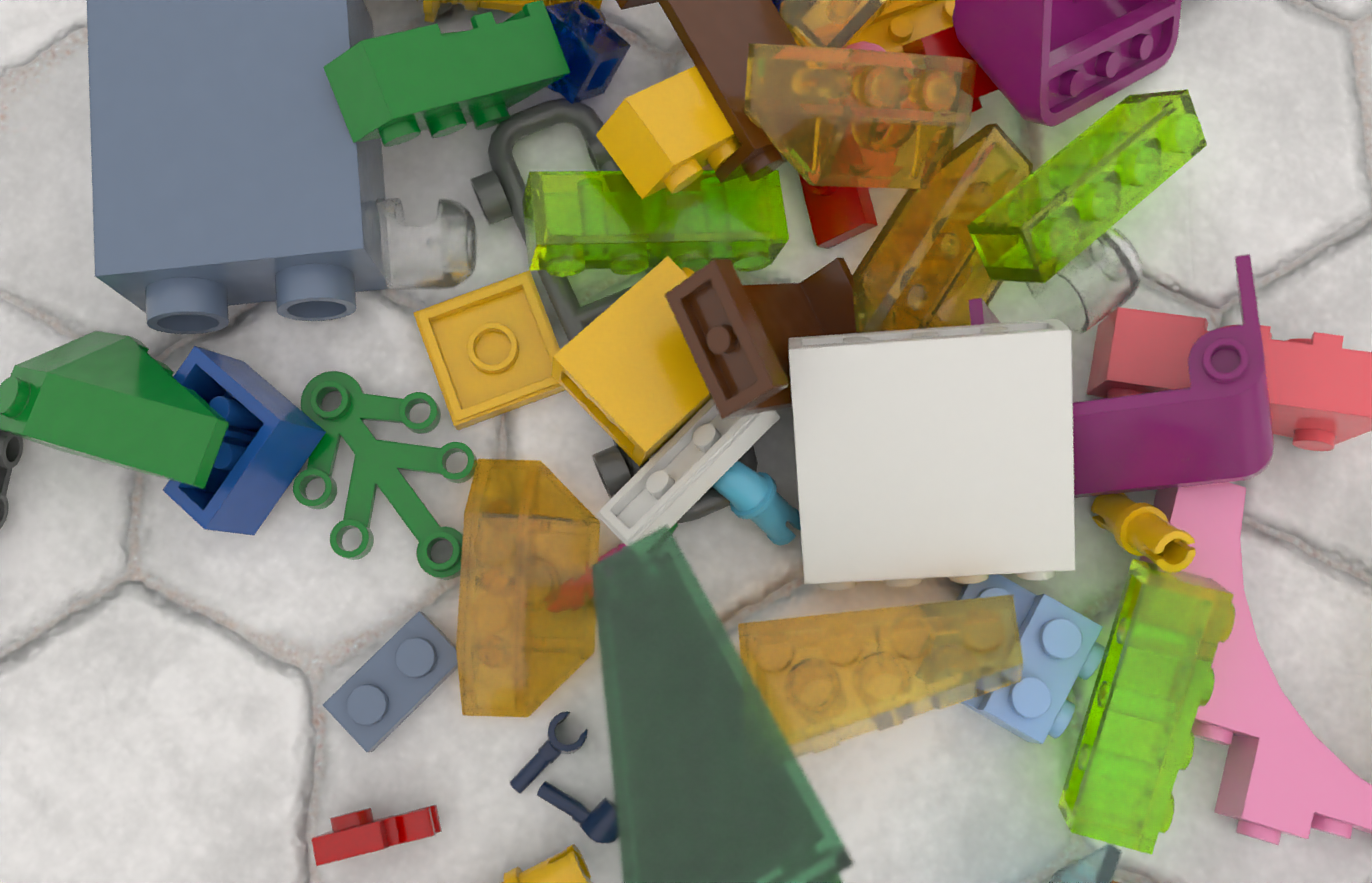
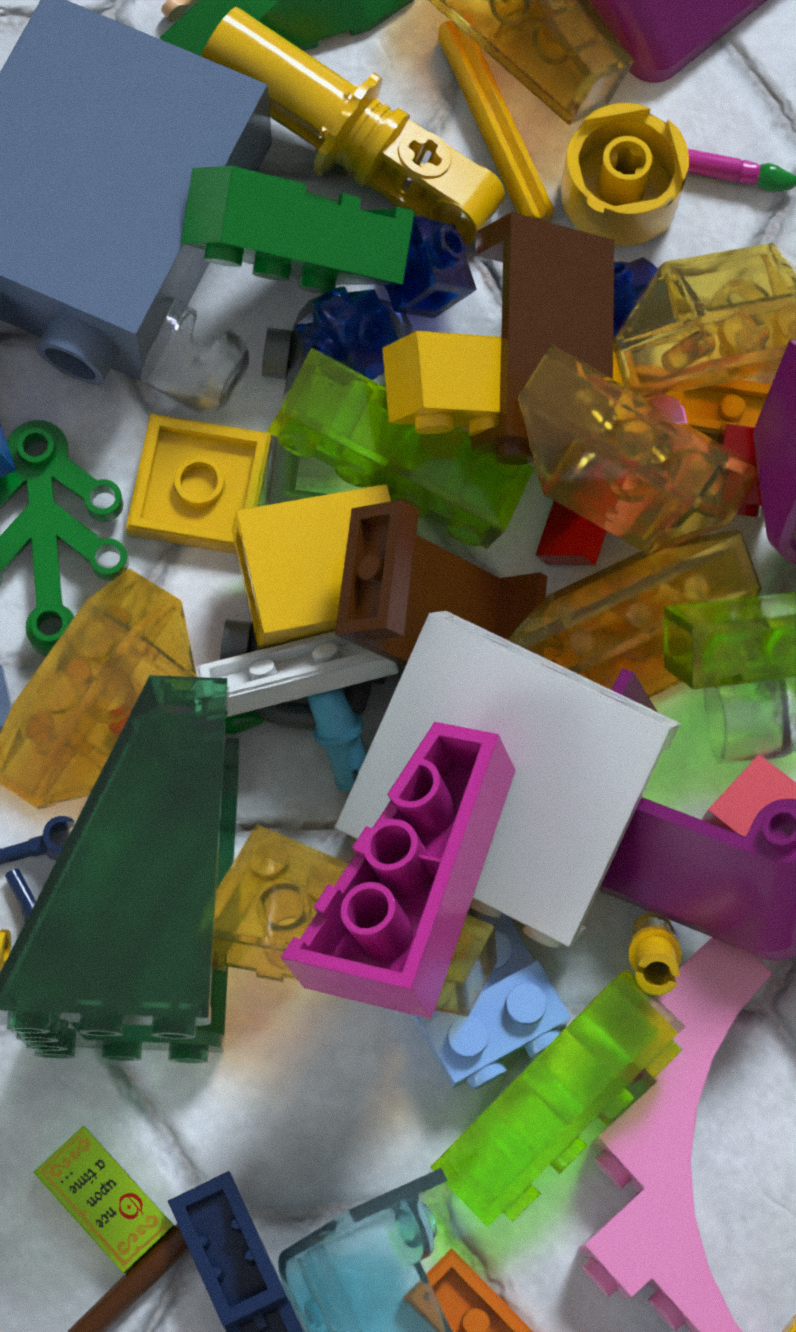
camera: 30 degrees right, 5 degrees down
none -> dark pink wedge [280,722,516,1019]
none -> clear blue brick [295,286,399,390]

